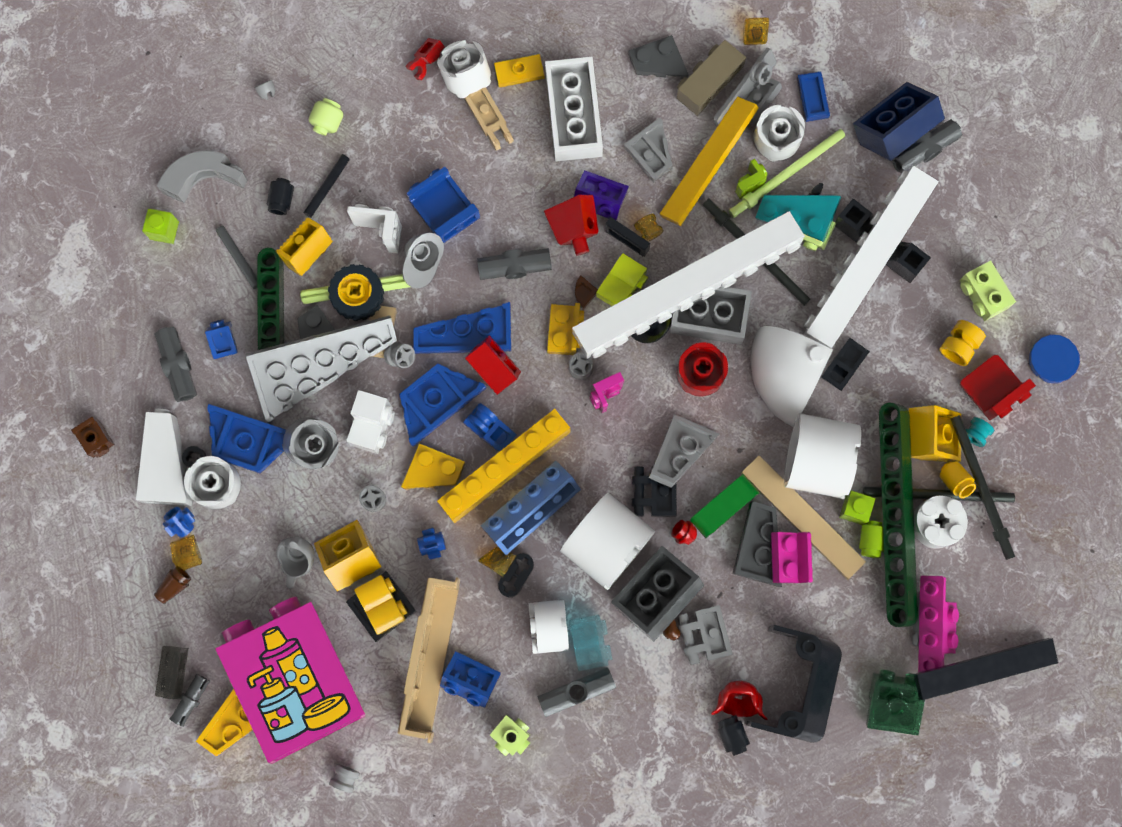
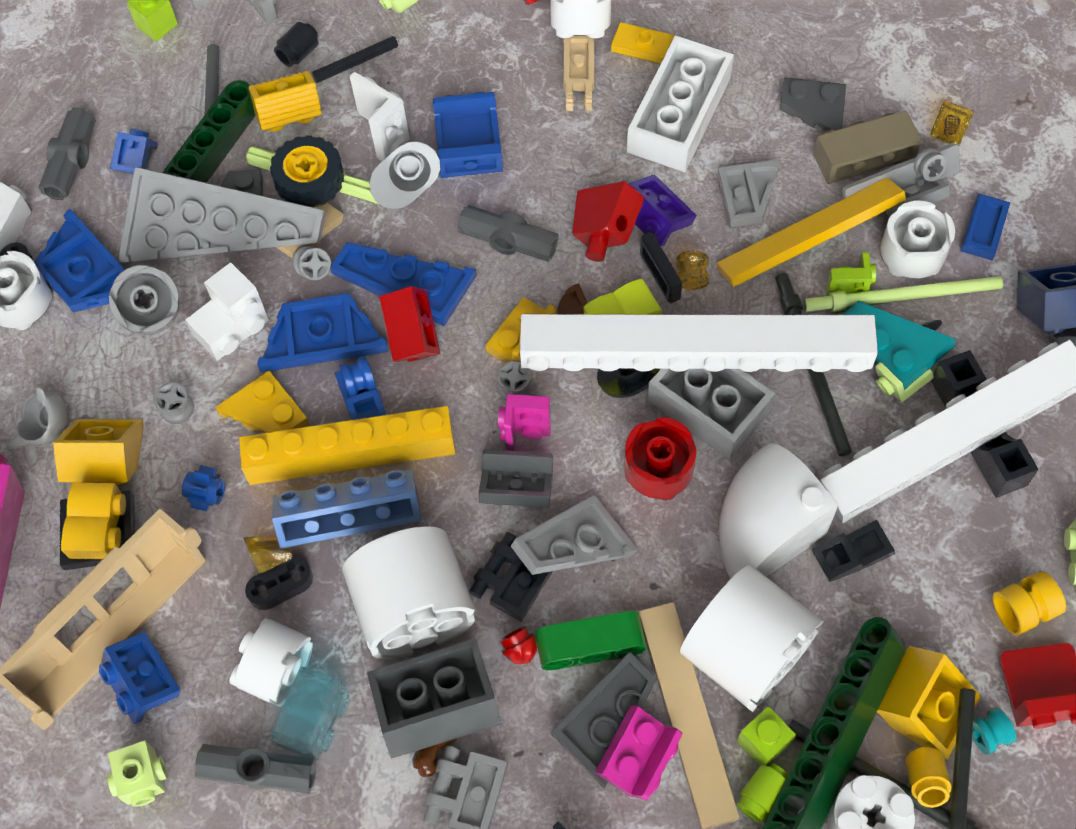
camera: 30 degrees right, 15 degrees down
none -> dark grey bracket [478,449,553,508]

